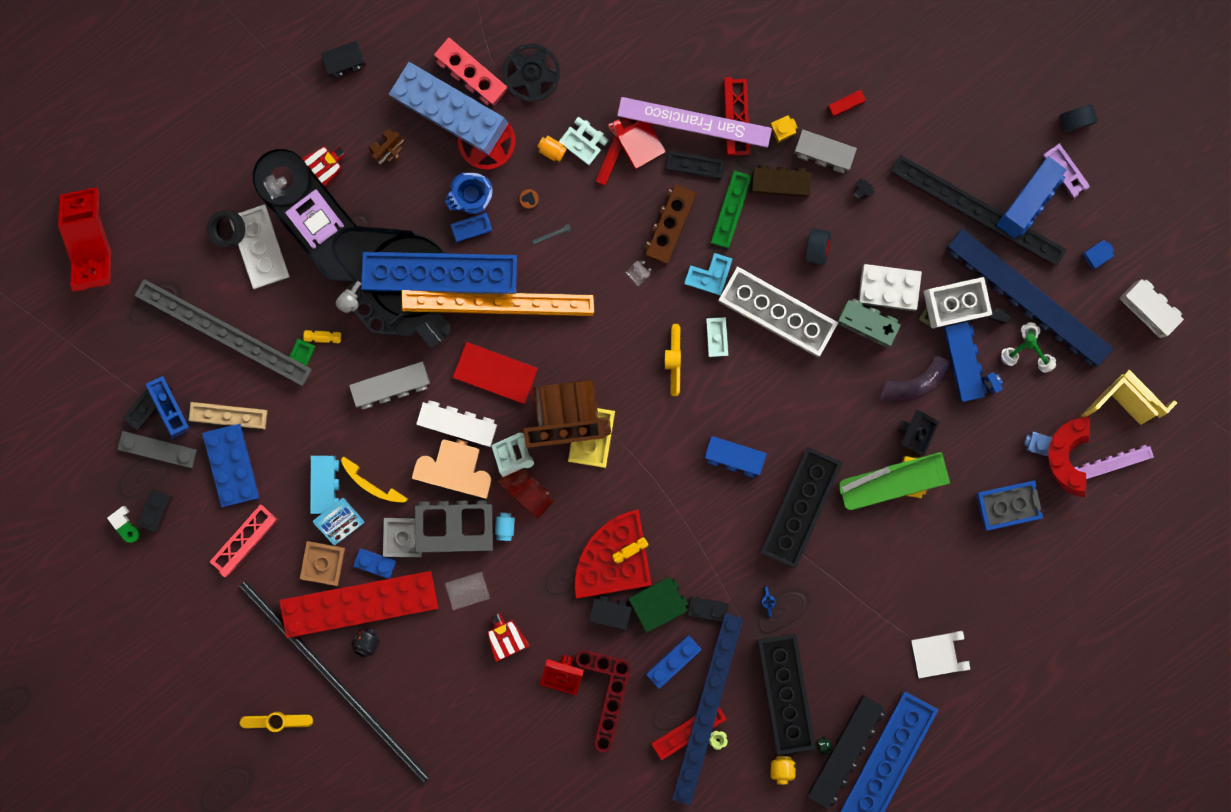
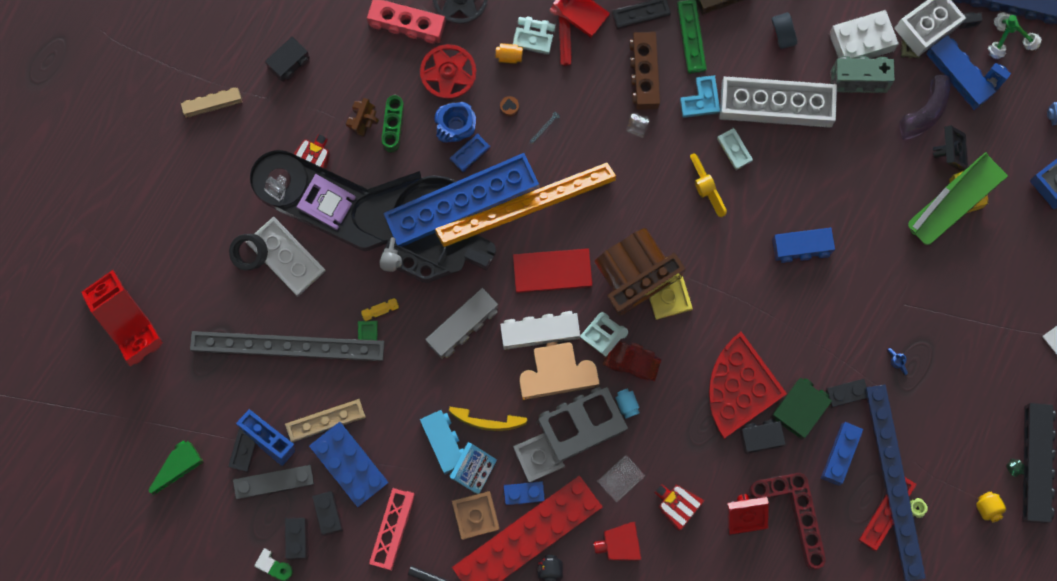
camera: 25 degrees left, 10 degrees down
medium blue brick [389,62,509,155] -> none
yellow axle [612,537,648,564] -> none
black brick [757,633,816,755] -> none
black brick [760,447,843,568] -> none
none -> green slope [149,441,204,495]
none -> tan piece [181,88,242,118]
none -> black brick [312,491,343,536]
none -> green beam [382,95,404,153]
none -> red torso [594,522,641,561]

